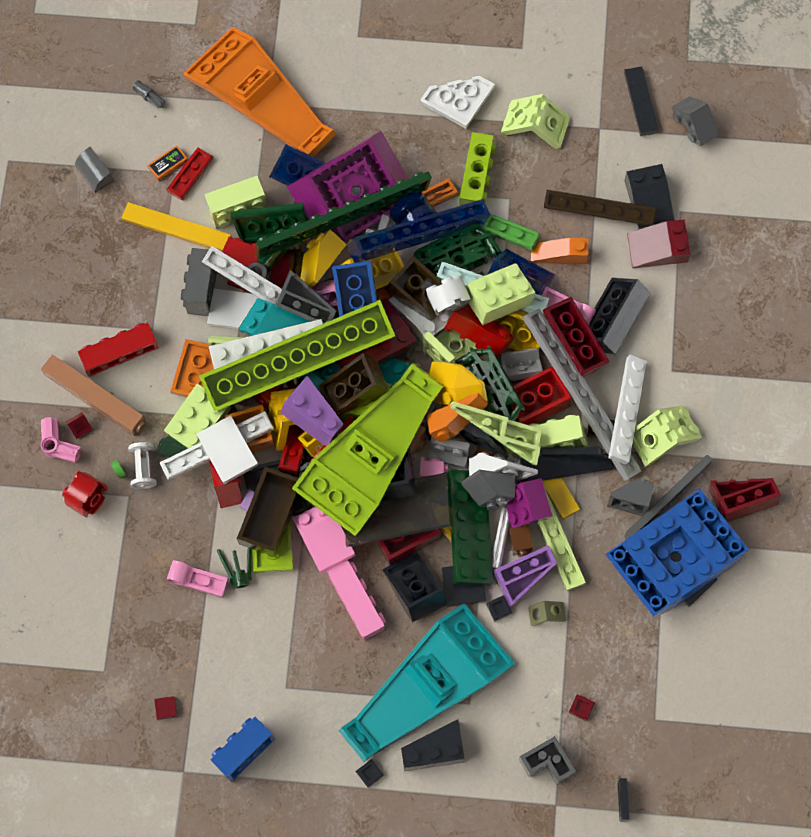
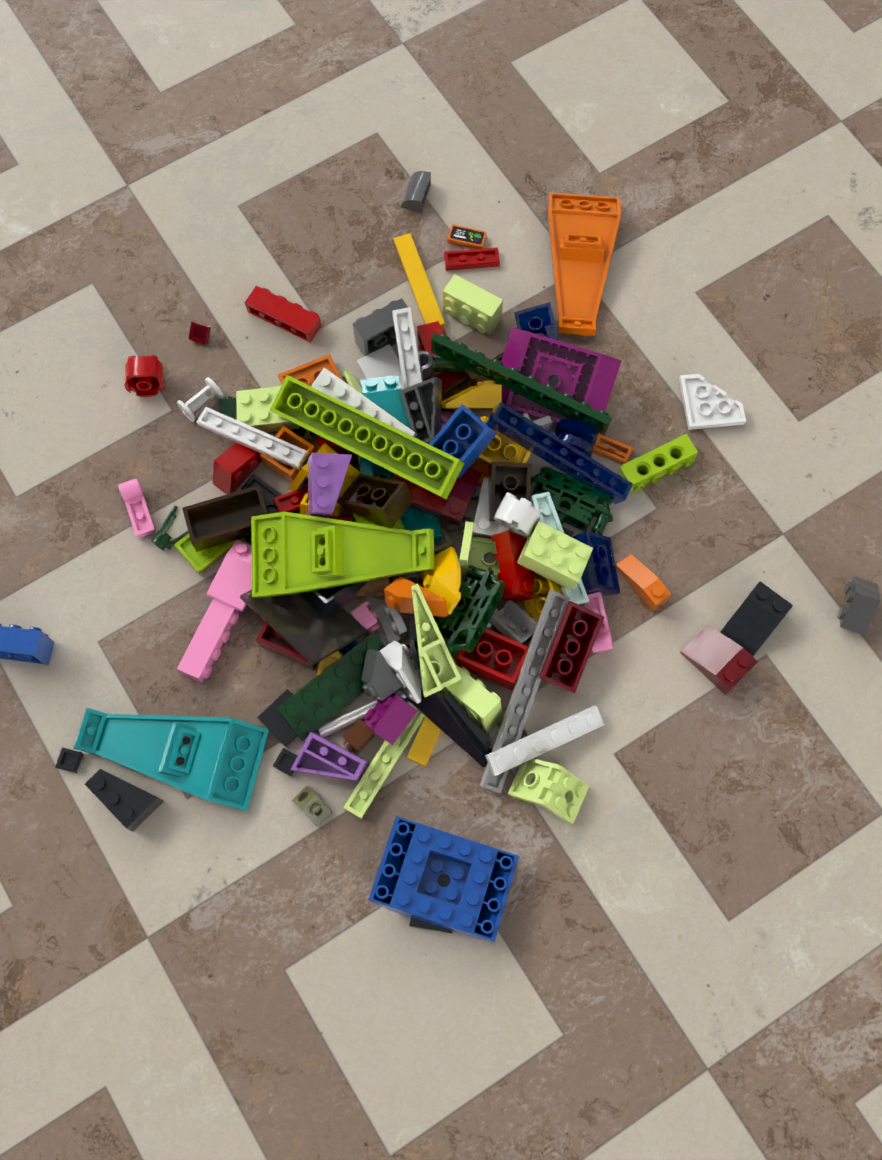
camera: 50 degrees right, 0 degrees up
nougat brick [41,354,146,436] -> none
bright pink piece [41,417,81,463] -> none
bright green tile [111,459,127,479] -> none
dark grey axle [132,80,165,108] -> none
dark red tile [154,696,177,720] -> none
white tile [196,415,259,484] -> none
dark green tile [230,203,309,242] -> none
black slope [382,552,447,623] -> none
bright green tile [482,213,540,251] -> none
yellowish green bracket [501,94,570,149] -> none
dark grey brick [519,736,576,785] -> none
dark brown tile [544,189,657,226] -> none
dark red tile [569,694,595,722] -> none
black slope [589,277,650,354] -> none
dark grey slope [607,479,654,516] -> none
black tile [617,778,630,822] -> none
black tile [624,66,658,136] -> none
dark grey tile [624,455,713,539] -> none
dark red wedge [709,478,781,522] -> none

